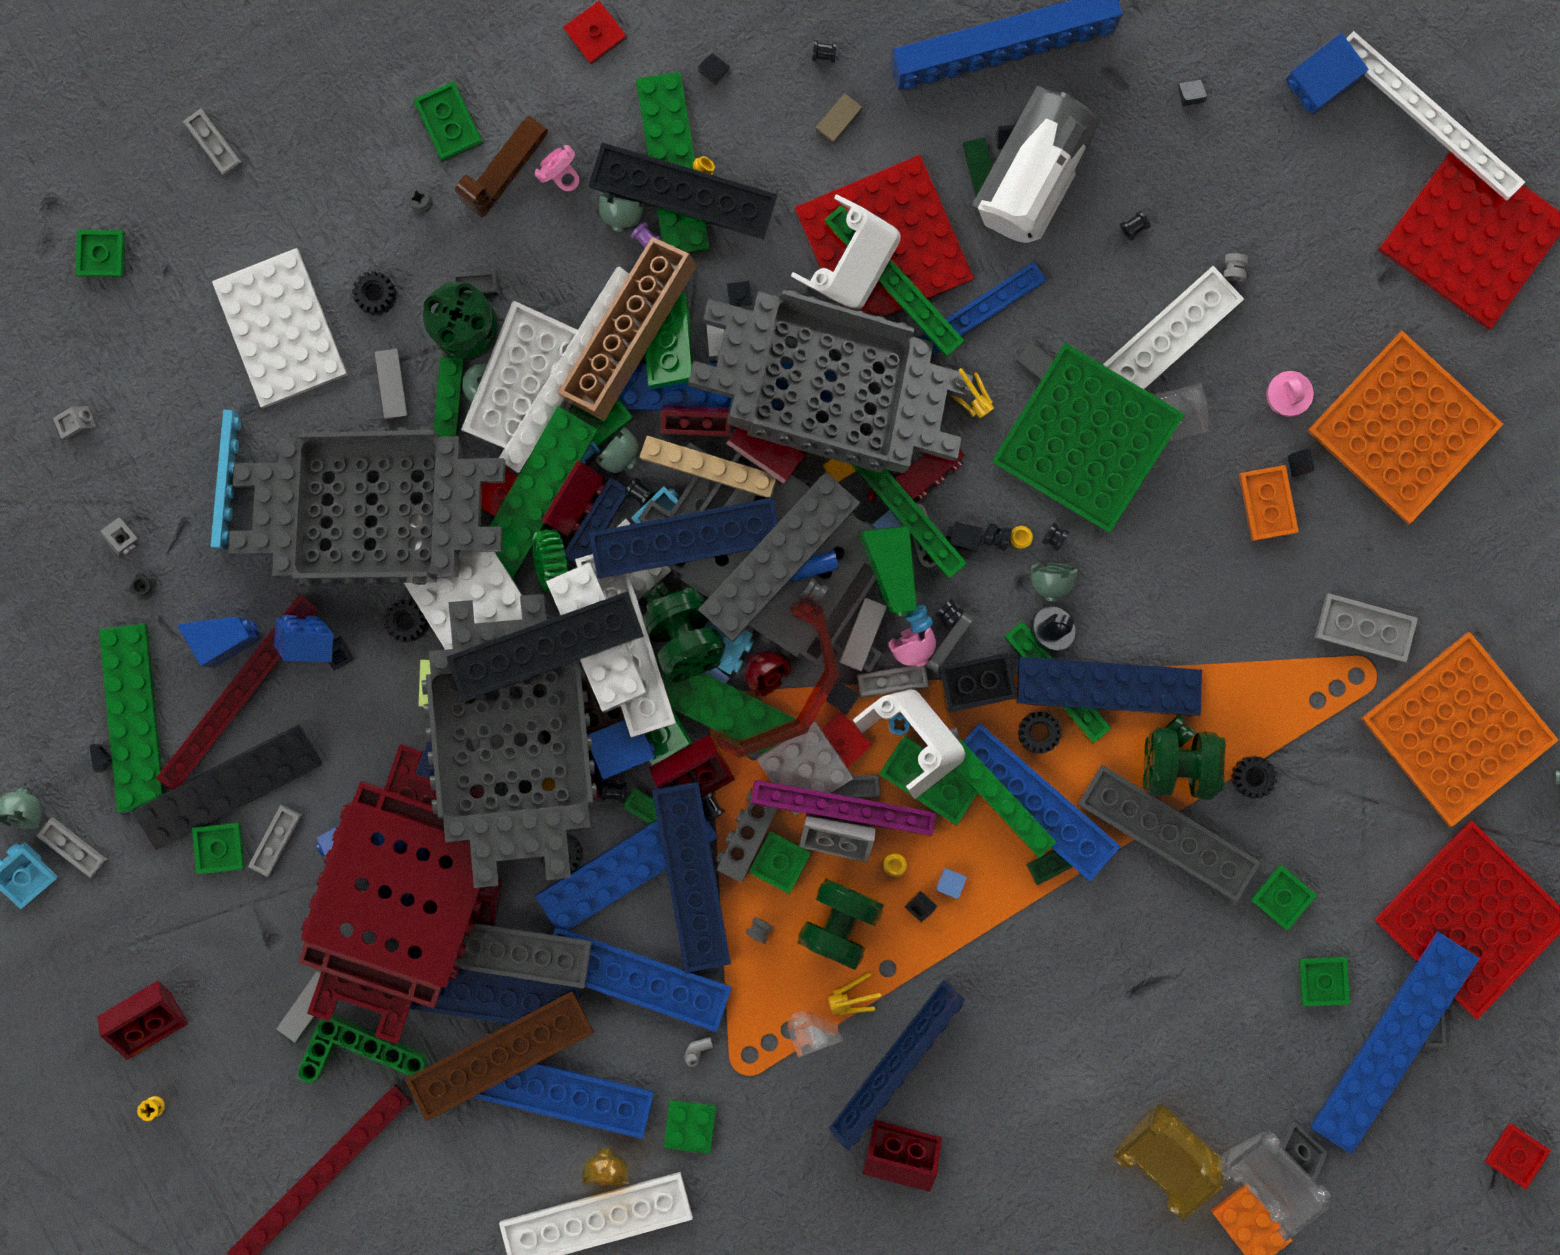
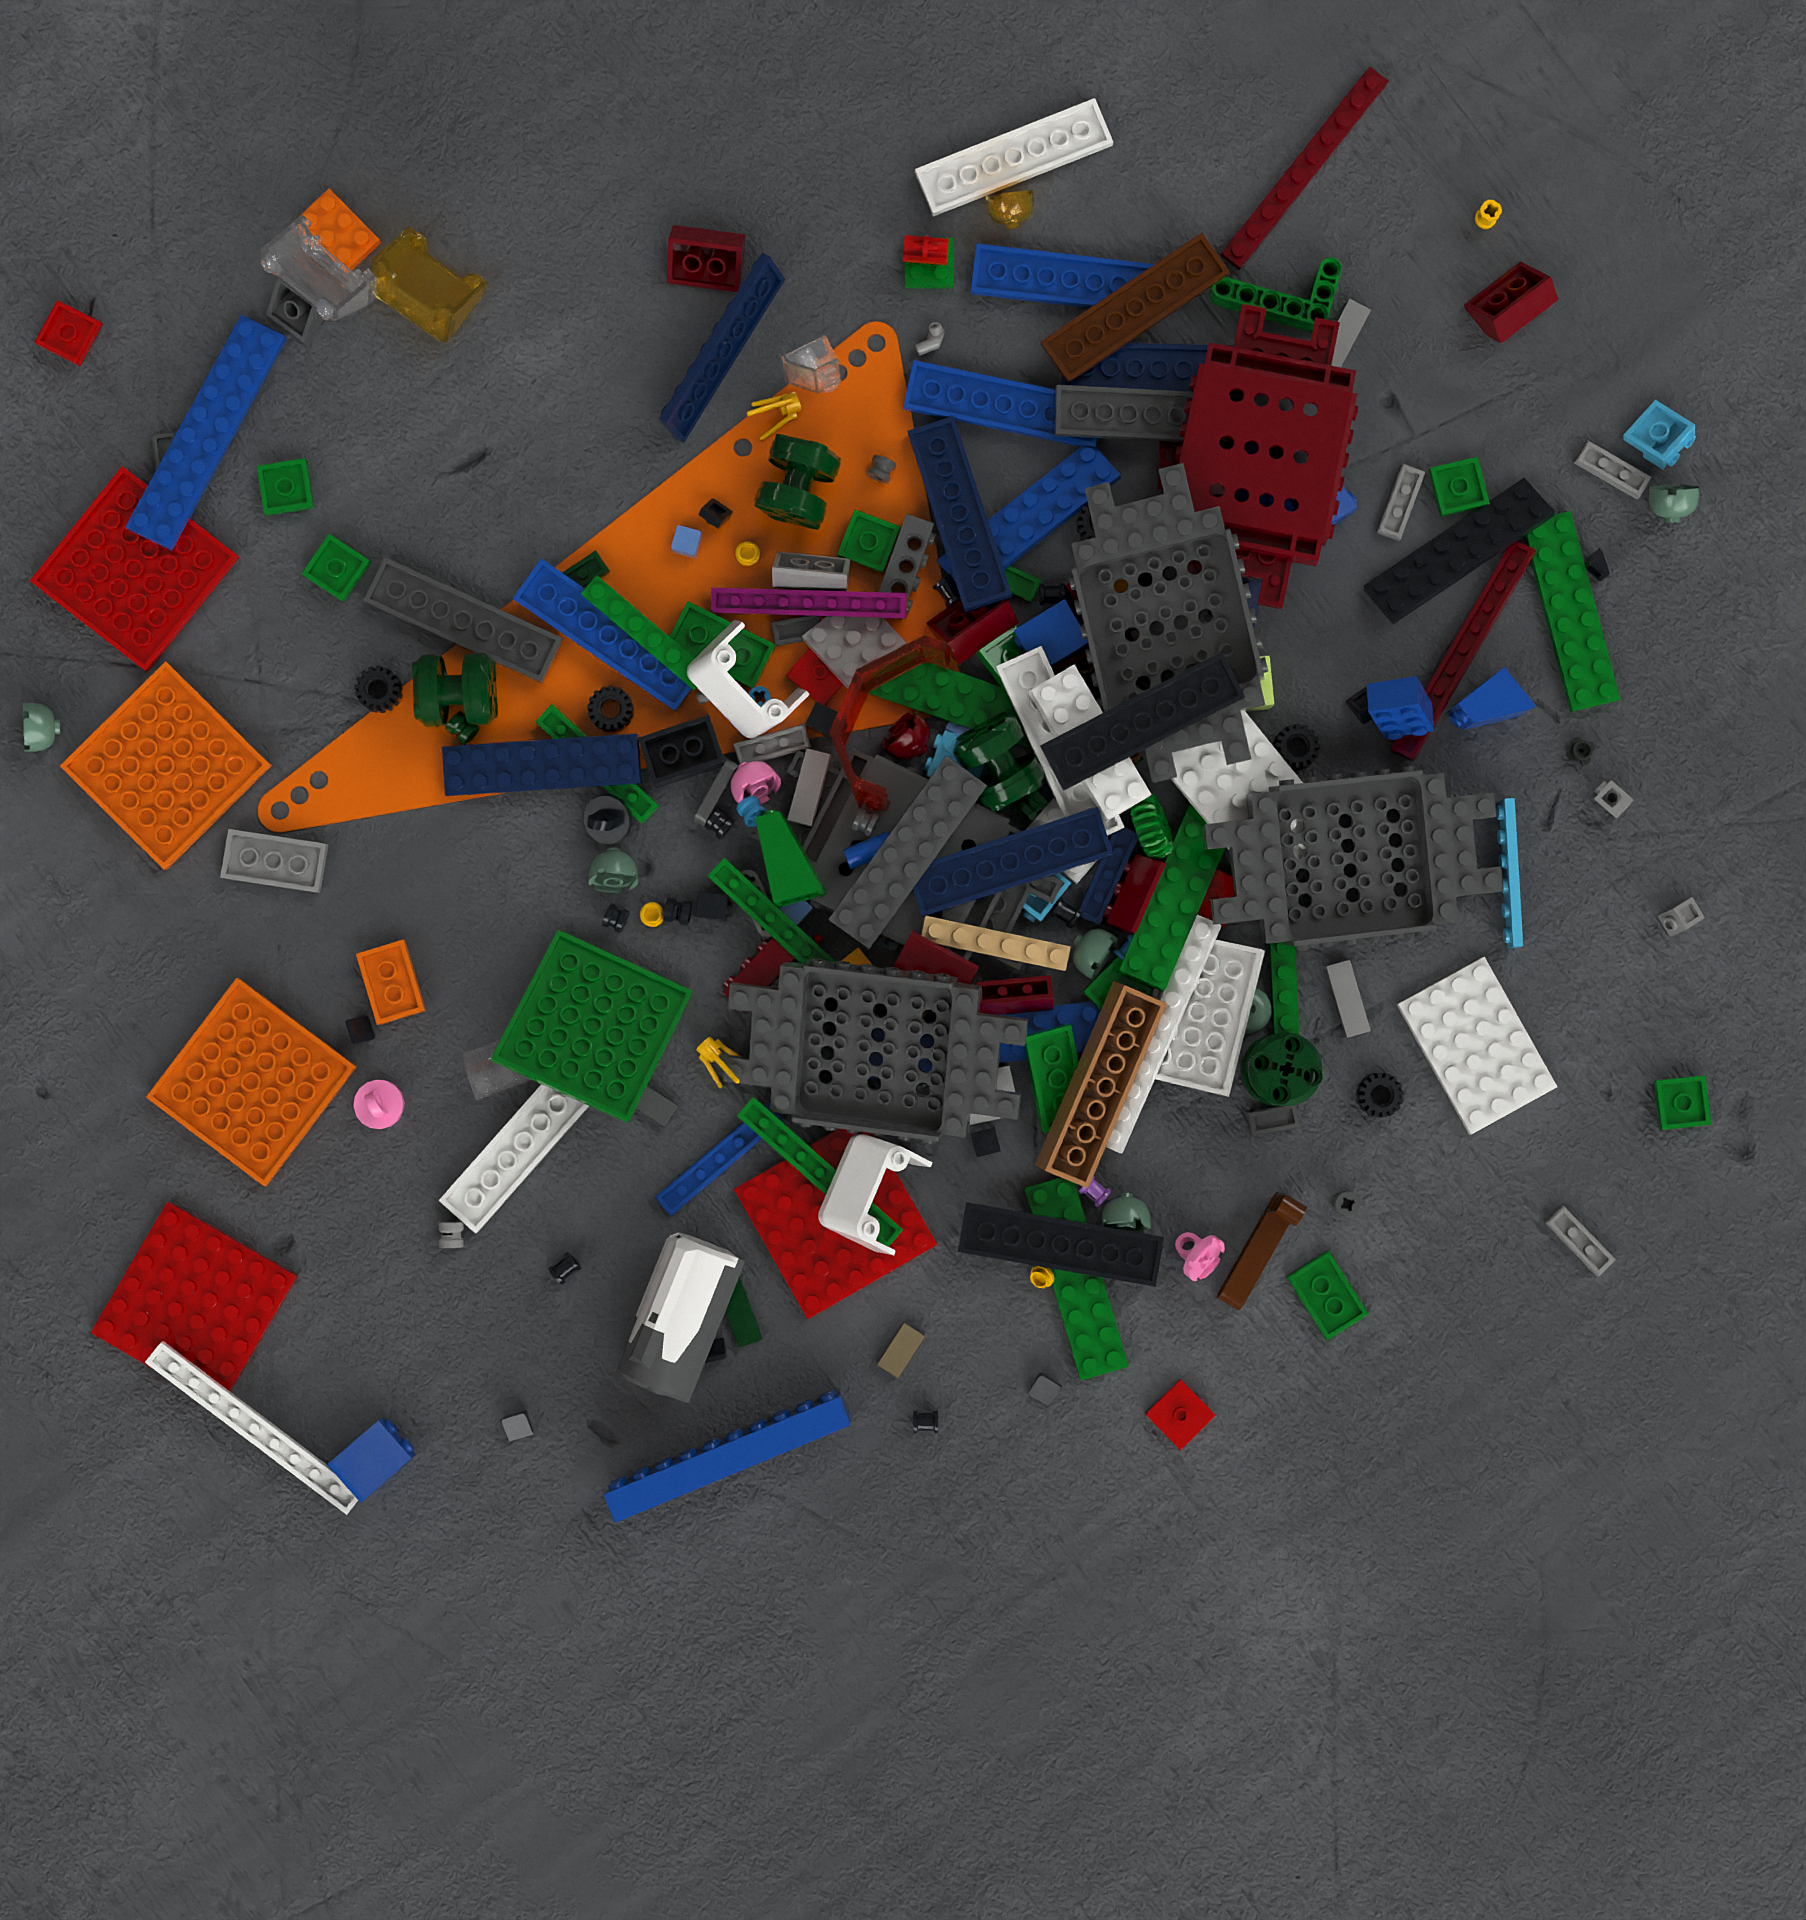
camera: 165 degrees right, 0 degrees up
none -> red hips [903,235,949,265]

